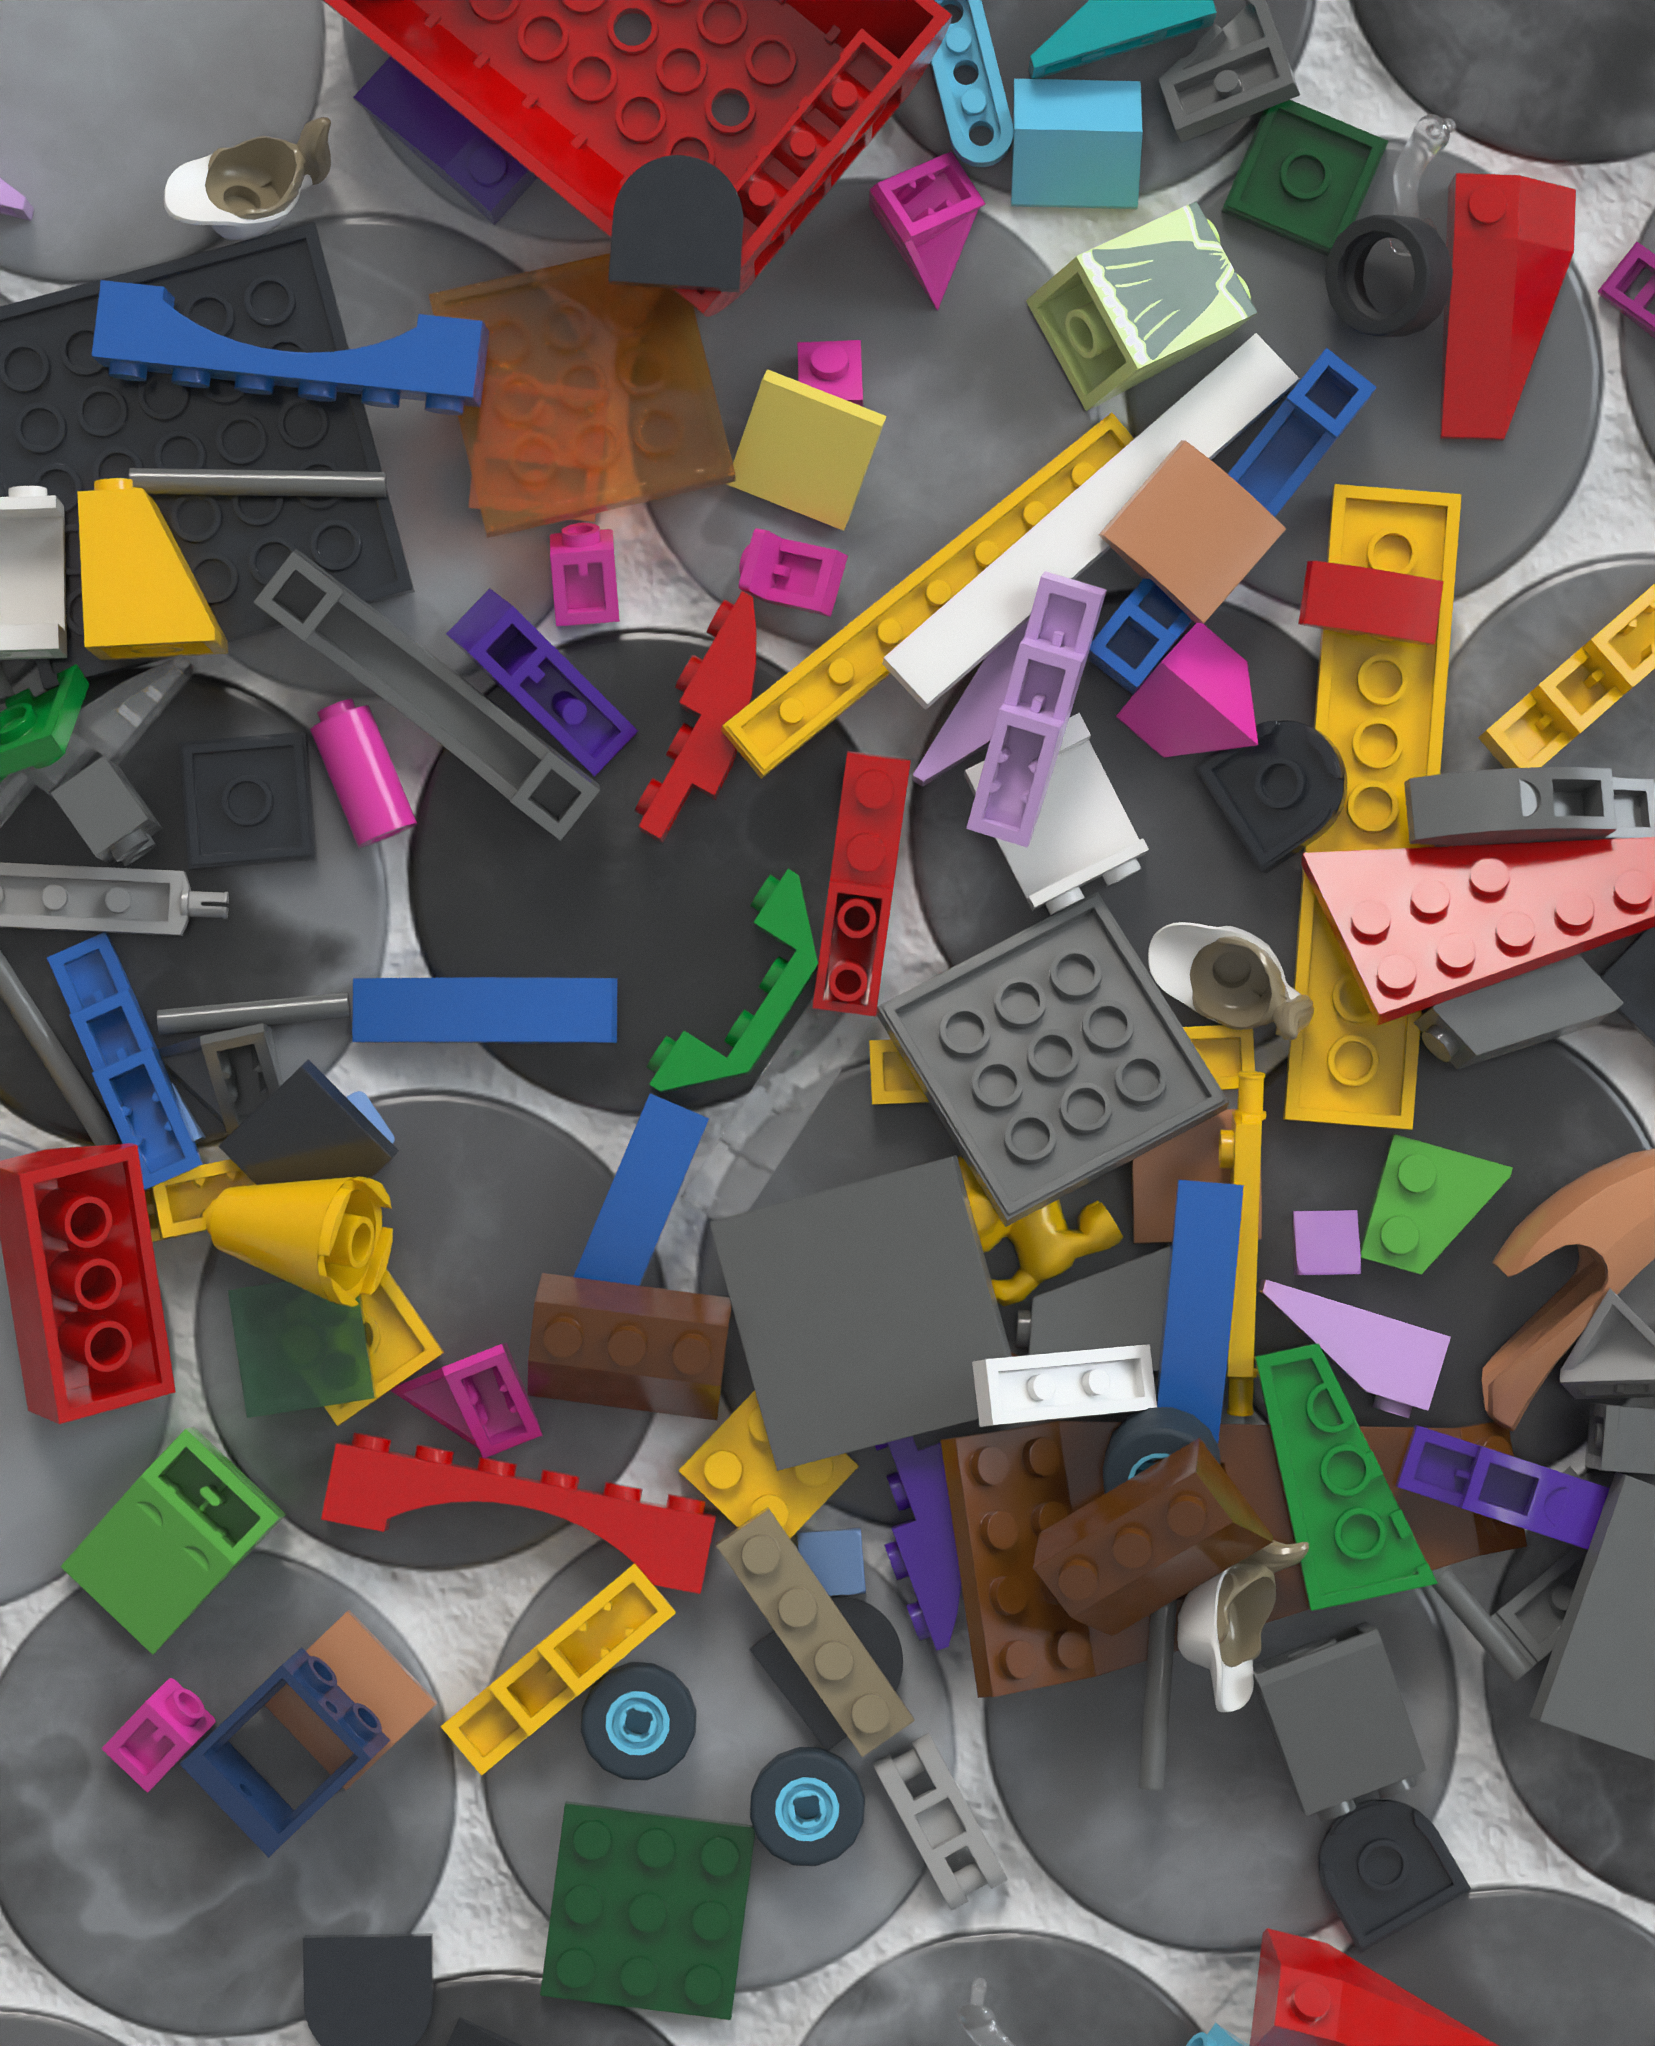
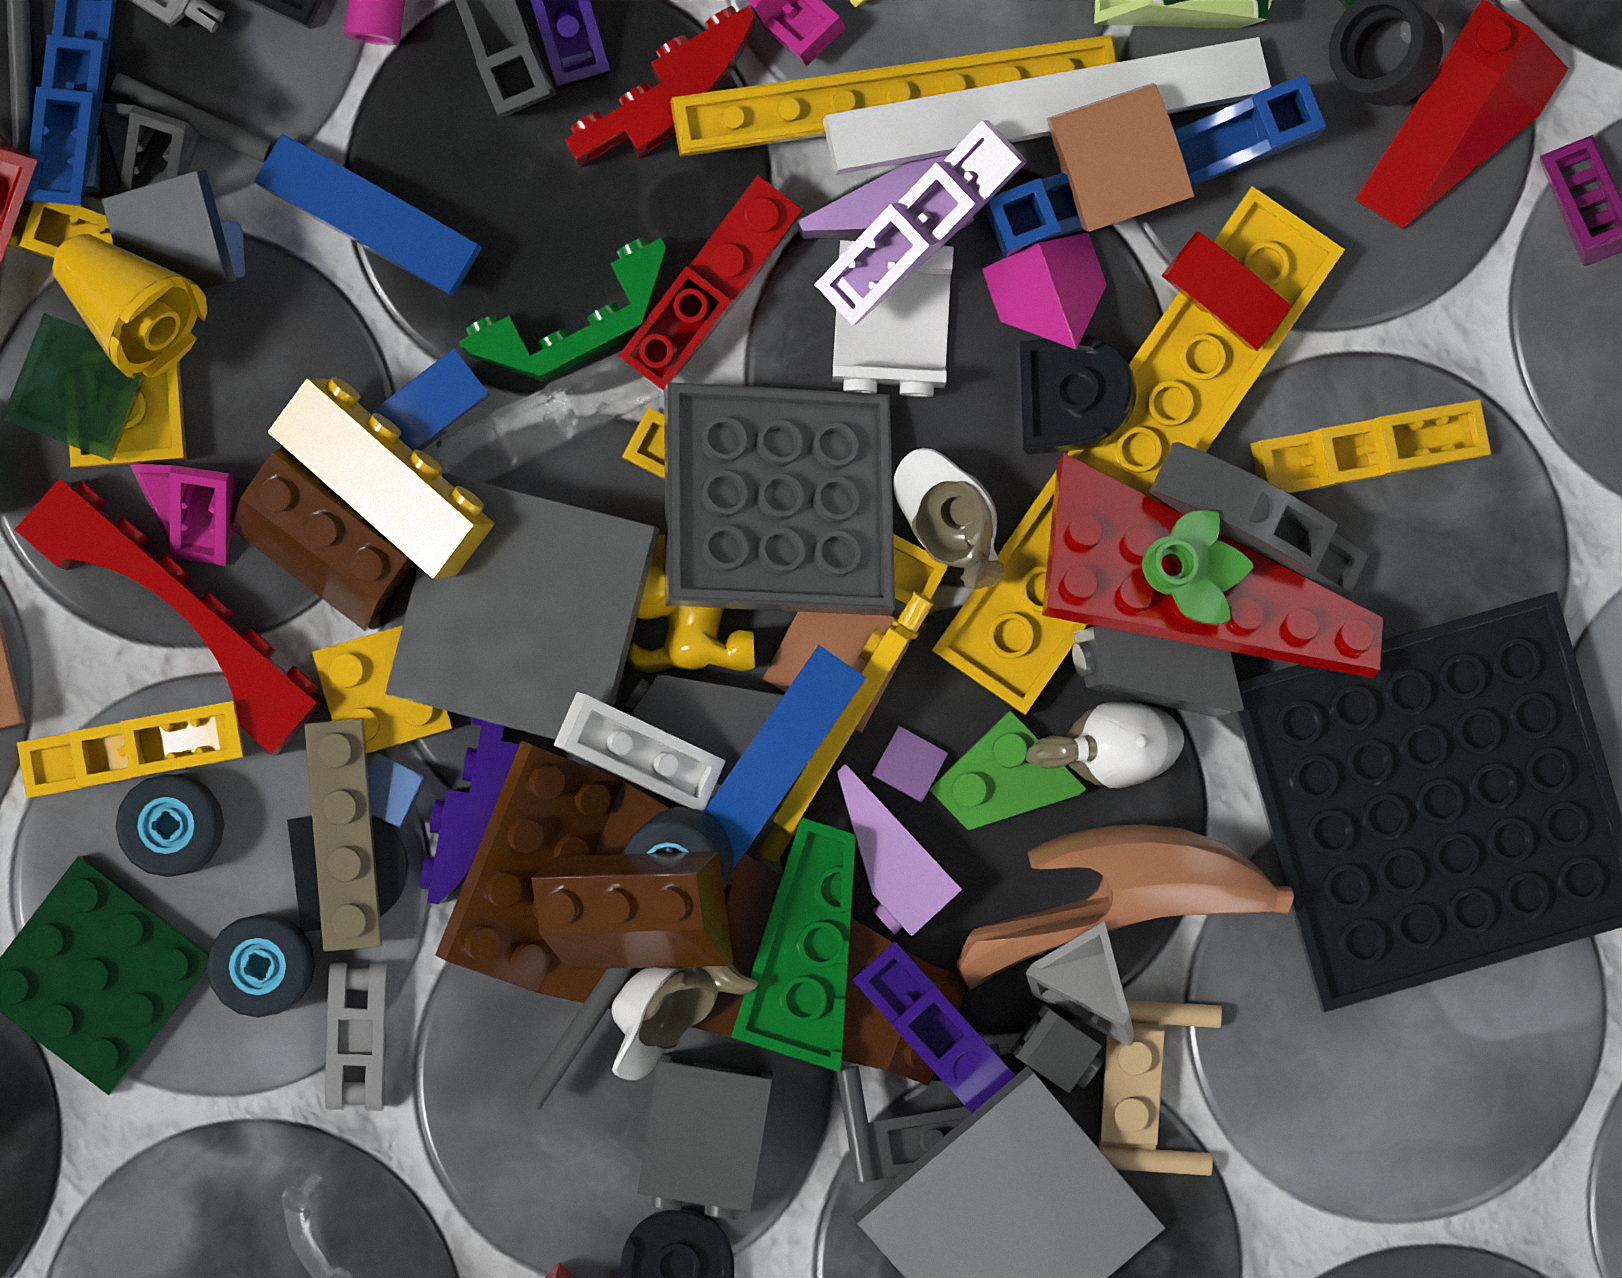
camera: 25 degrees right, 0 degrees up
none -> brick [268,377,495,579]
none -> white hair [1025,702,1184,788]
none -> bright green plate [1142,510,1253,624]

